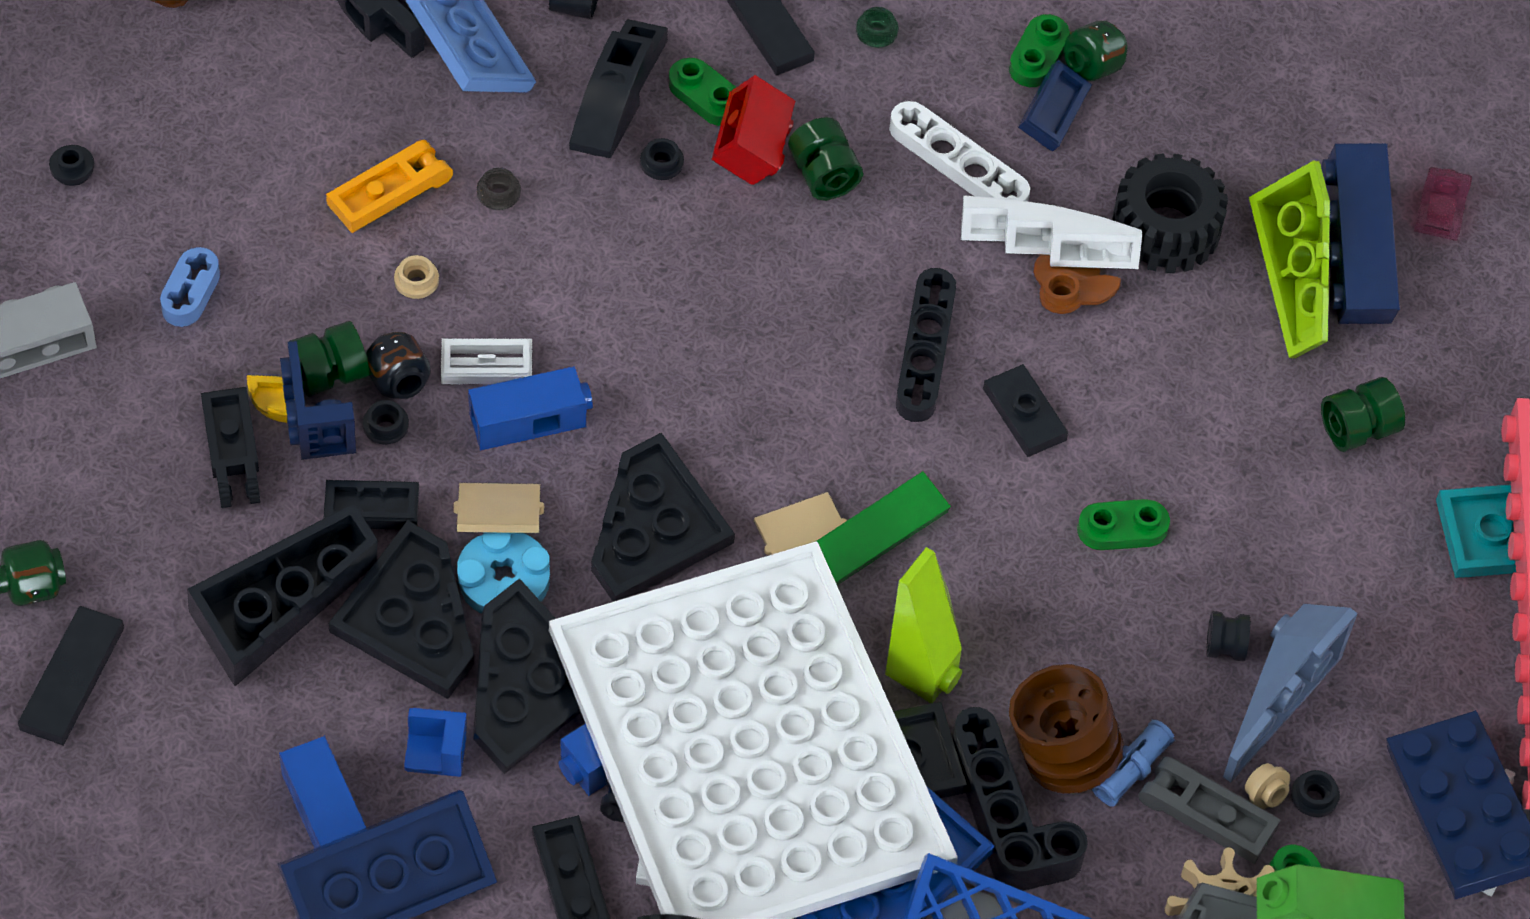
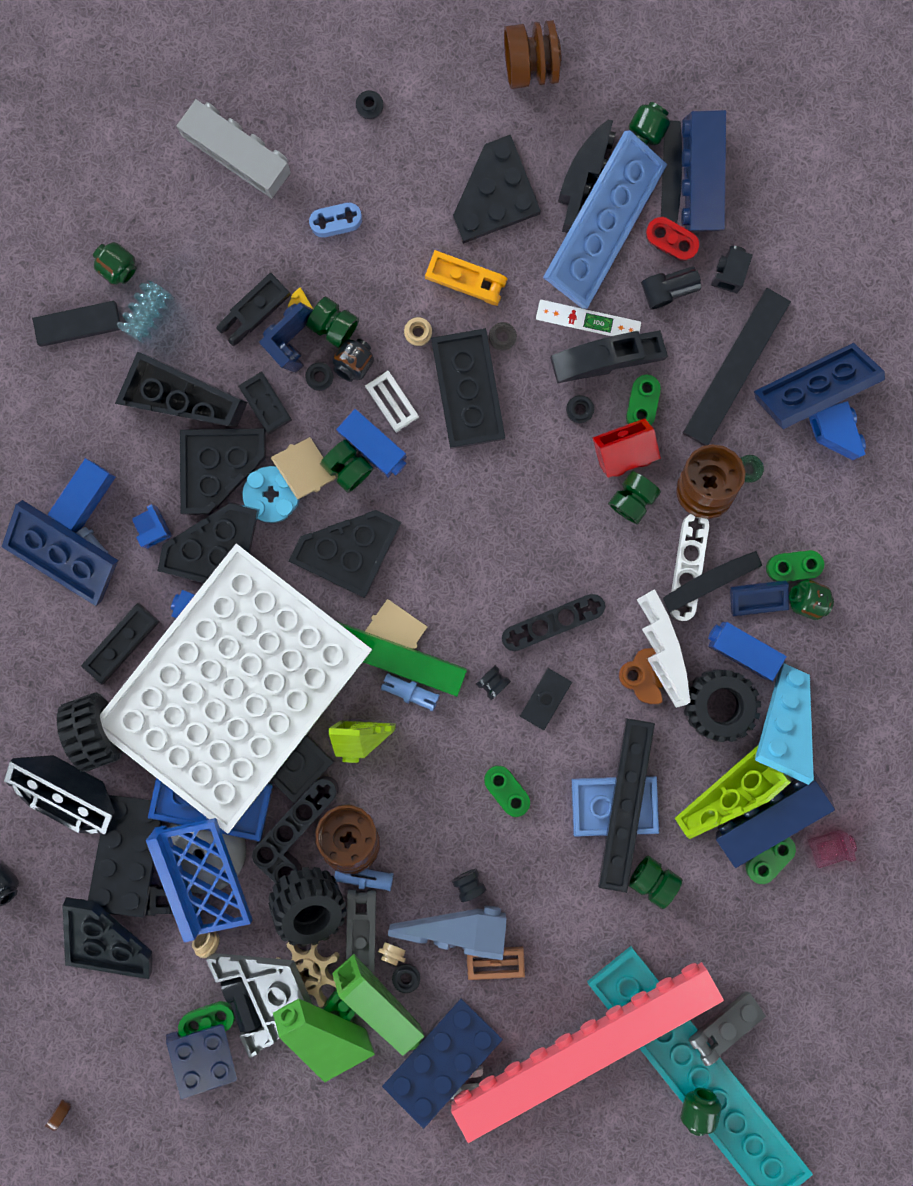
camera: 65 degrees right, 30 degrees up
none -> clear light blue piece [116,280,174,344]
none -> black tyre [268,867,347,947]
none -> dark green wheel [320,440,373,493]
none -> bright green slope [332,954,424,1056]
none -> medium blue pin [381,674,440,712]
none -> black plate [431,328,505,449]
none -> black plate [453,134,541,244]
none -> nougat tile [467,947,525,980]
none -> black wheel [476,665,511,700]
none -> white sticker [536,300,641,336]
none -> medium blue tile [571,776,659,836]
none -> black tile [598,718,655,893]
none -> black sticker [663,551,762,613]
none -> reddish brown wheel [676,444,746,519]
none -> blue brick [708,622,787,681]
none -> green plate [746,837,796,884]
none -> medium azure wing [755,663,814,785]

